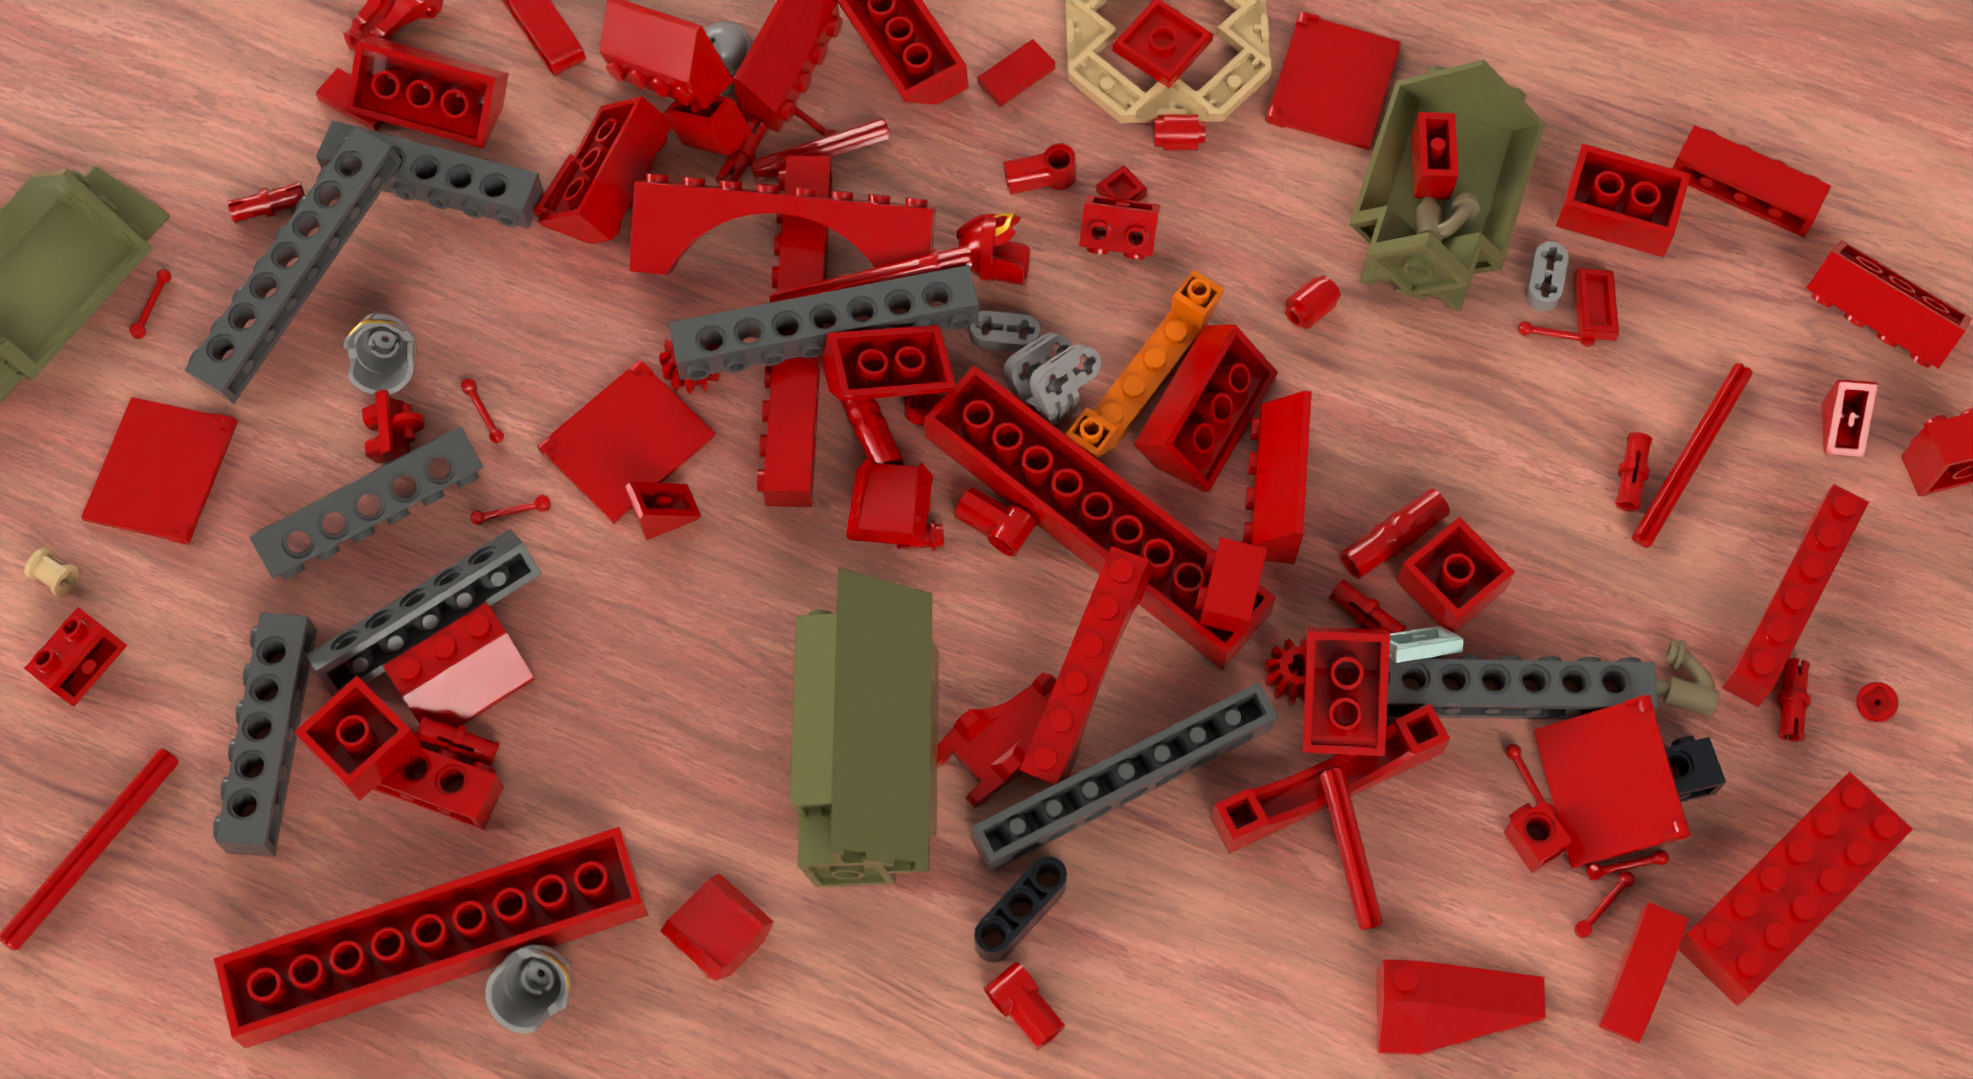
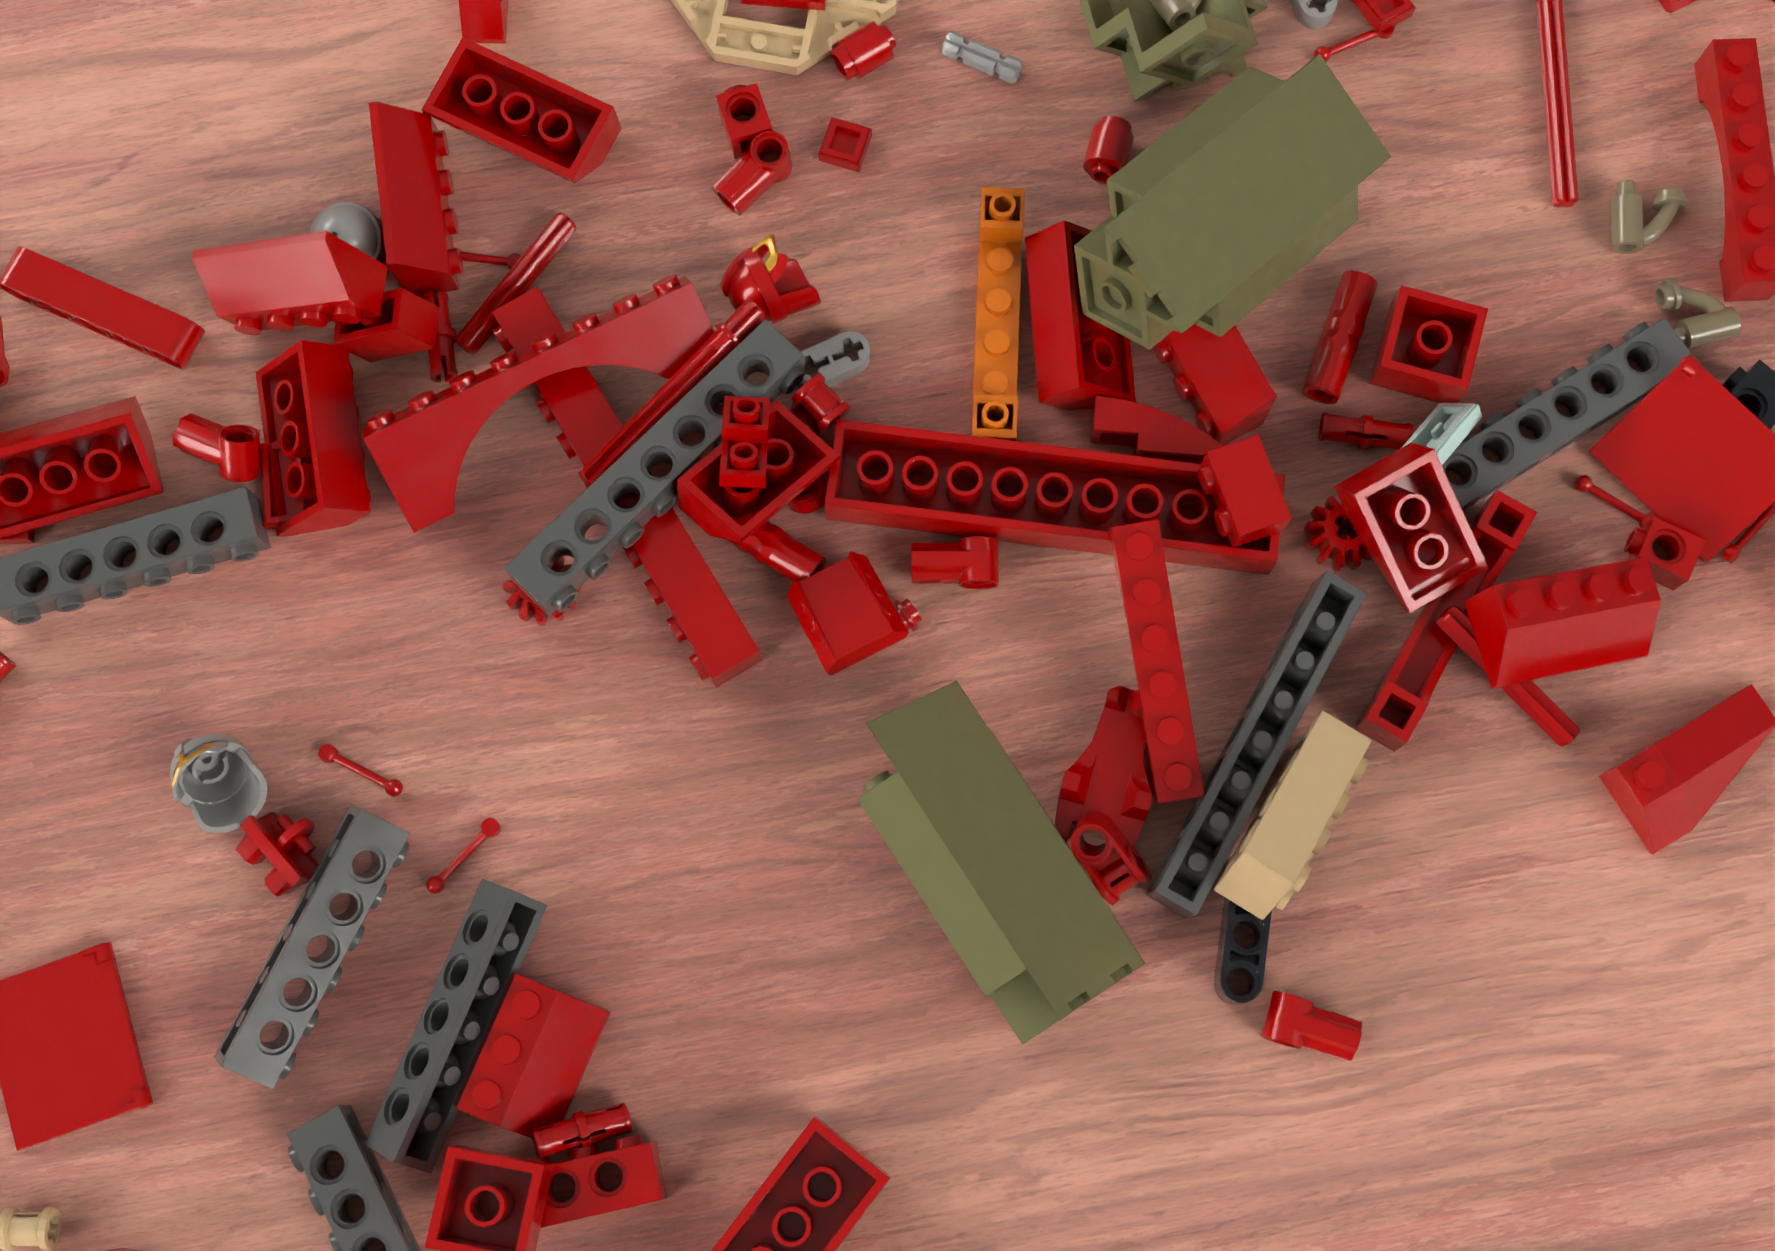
camera: 30 degrees left, 10 degrees up
dark grey brick [184,126,402,404] -> none
red piece [537,359,716,524] -> none
red slope [625,482,701,540] -> none
red slope [660,873,774,981] -> none
red tile [977,39,1056,107] -> none
light grey piece [1003,332,1101,427] -> none
red brick [1079,194,1160,260] -> none
red hinge [1574,871,1635,938] -> none
red pin [1615,432,1652,511] -> none
none -> red piece [173,413,260,482]
none -> red brick [716,83,773,159]
none -> red slope [719,396,770,489]
none -> red piece [790,373,851,437]
none -> light grey axle [942,31,1023,84]
none -> red piece [1070,811,1152,905]
none -> olive panel [1074,54,1391,350]
none -> red slope [1090,396,1223,464]
none -> tan brick [1214,710,1372,920]
none -> red slope [1464,557,1661,689]
none -> dark tan plant [1610,180,1688,254]

